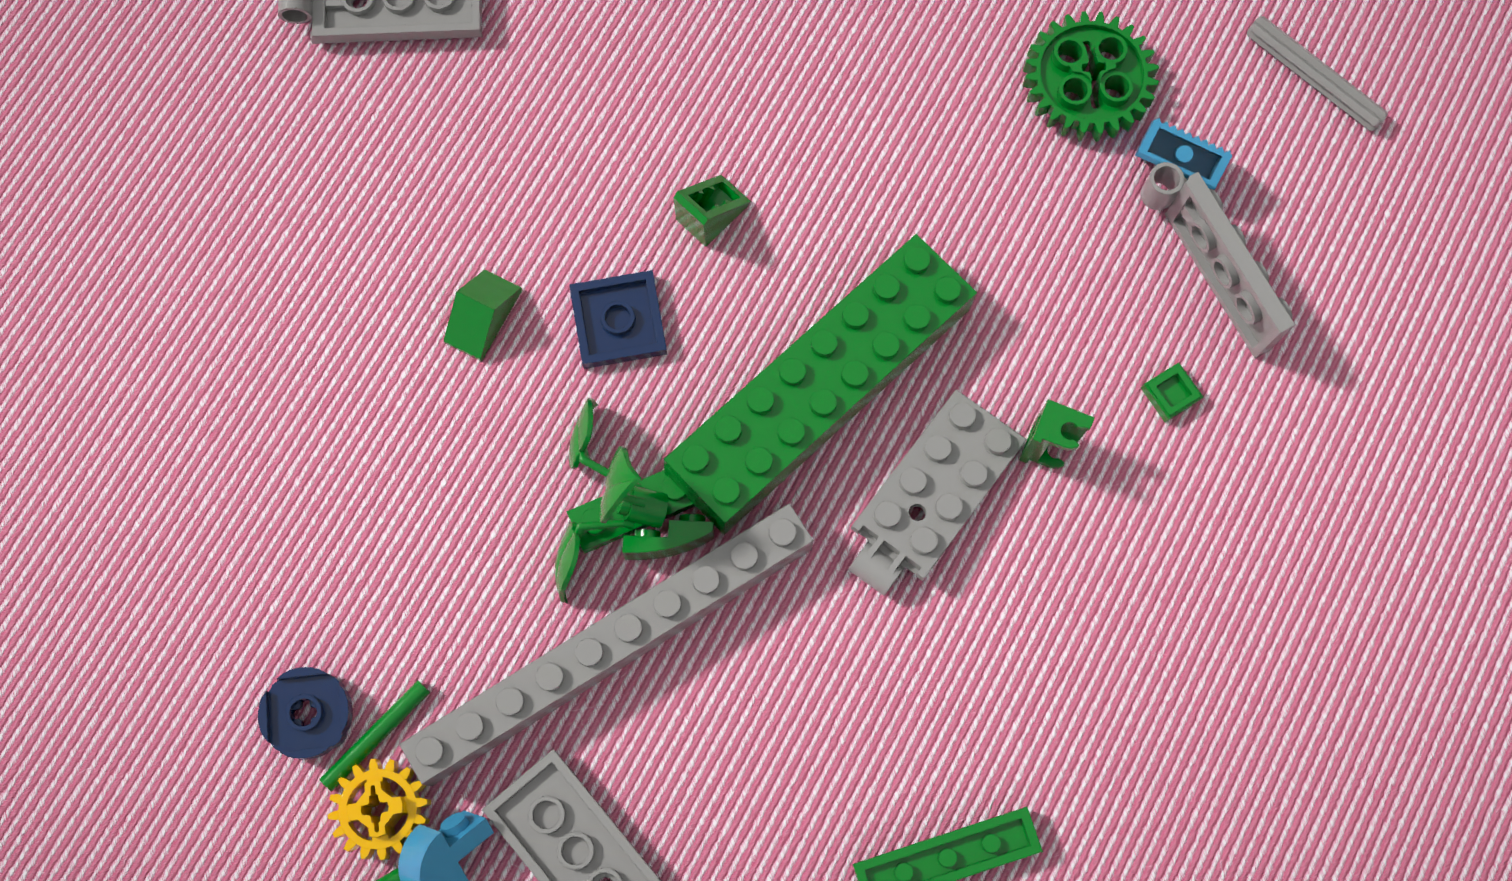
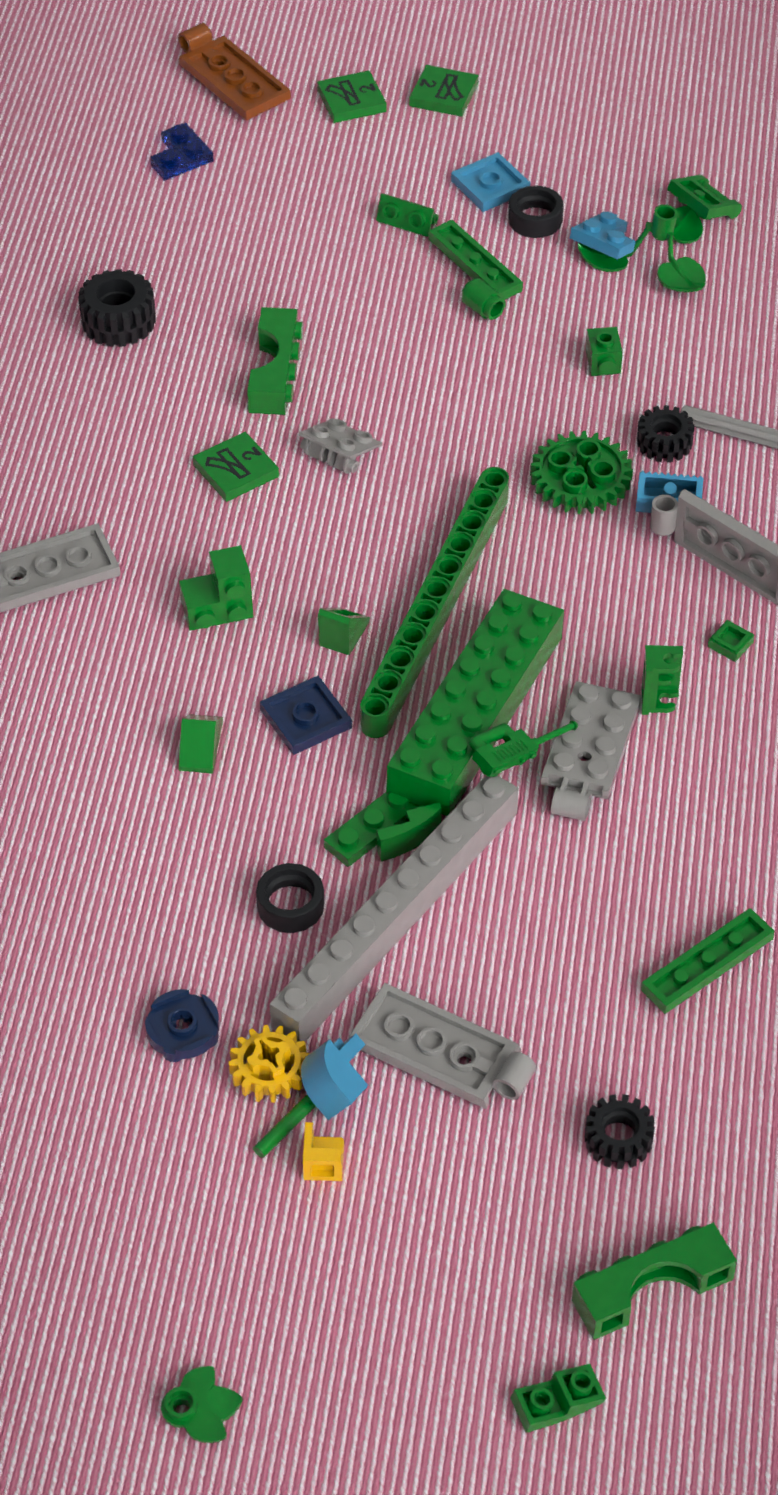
camera: 20 degrees left, 25 degrees down
green bar [319,680,431,791] -> none
green plant [555,398,668,604] -> none
none -> green brick [179,545,253,631]
none -> black tyre [256,863,325,933]
none -> green beam [360,467,509,738]
none -> green piece [469,721,578,777]
none -> black tyre [637,405,694,463]

